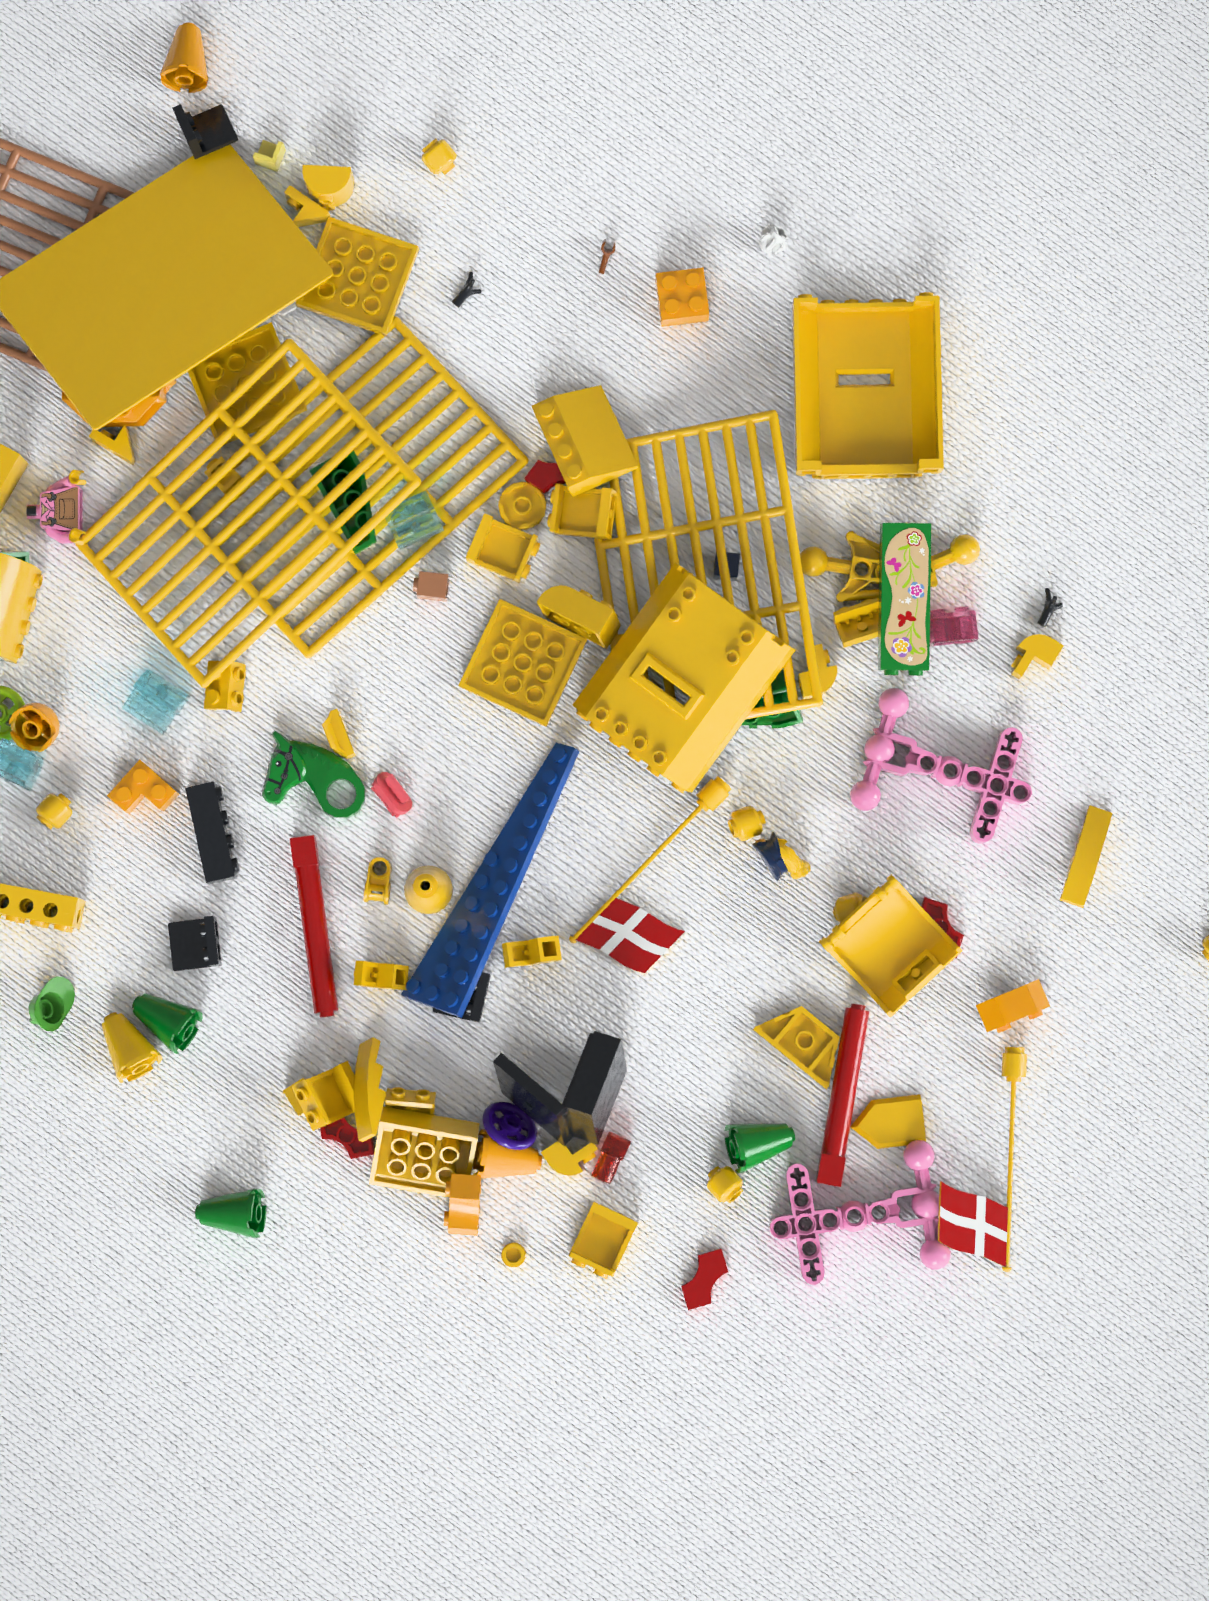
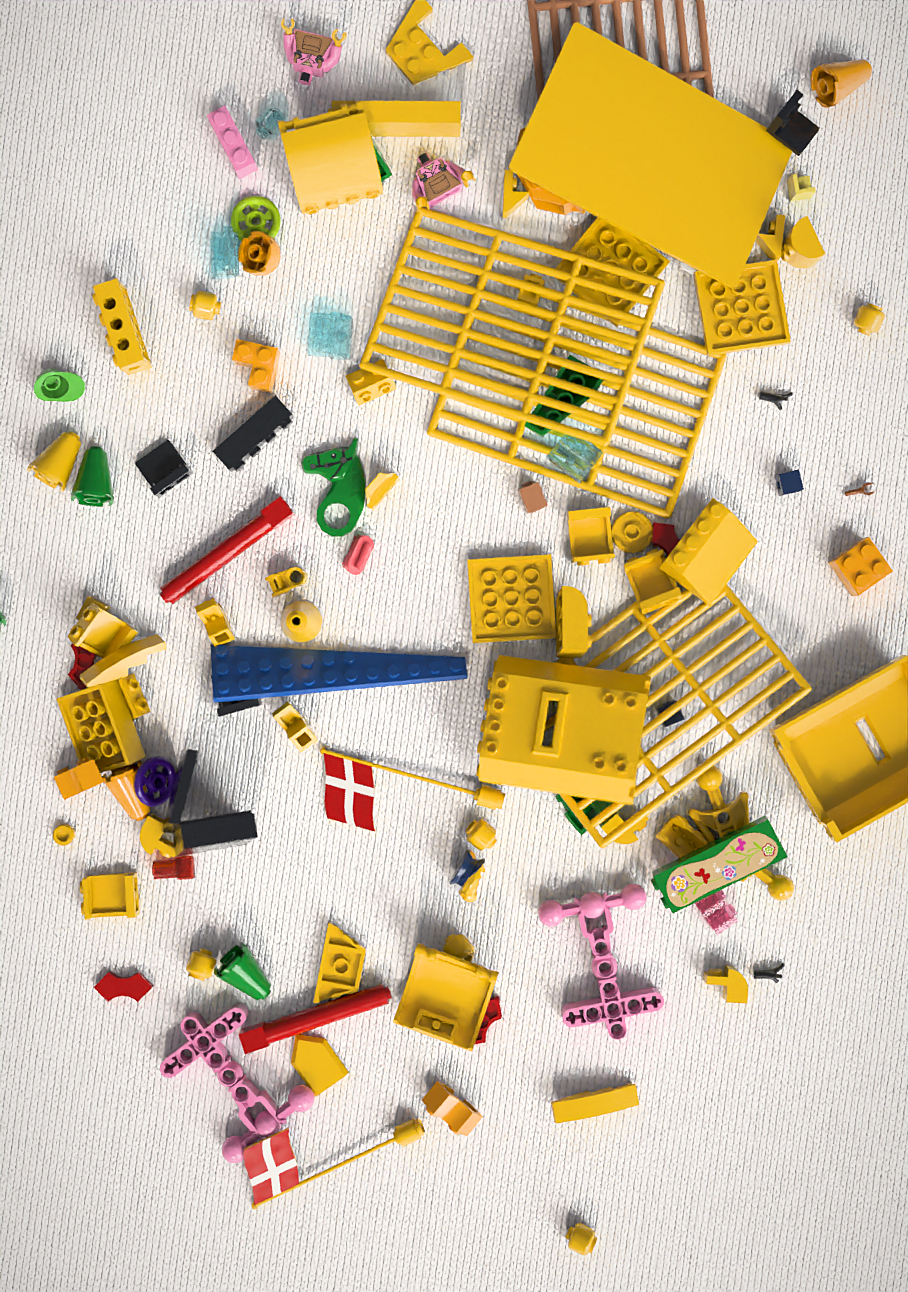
camera: 65 degrees right, 5 degrees up
none -> dark blue piece [775,470,804,496]

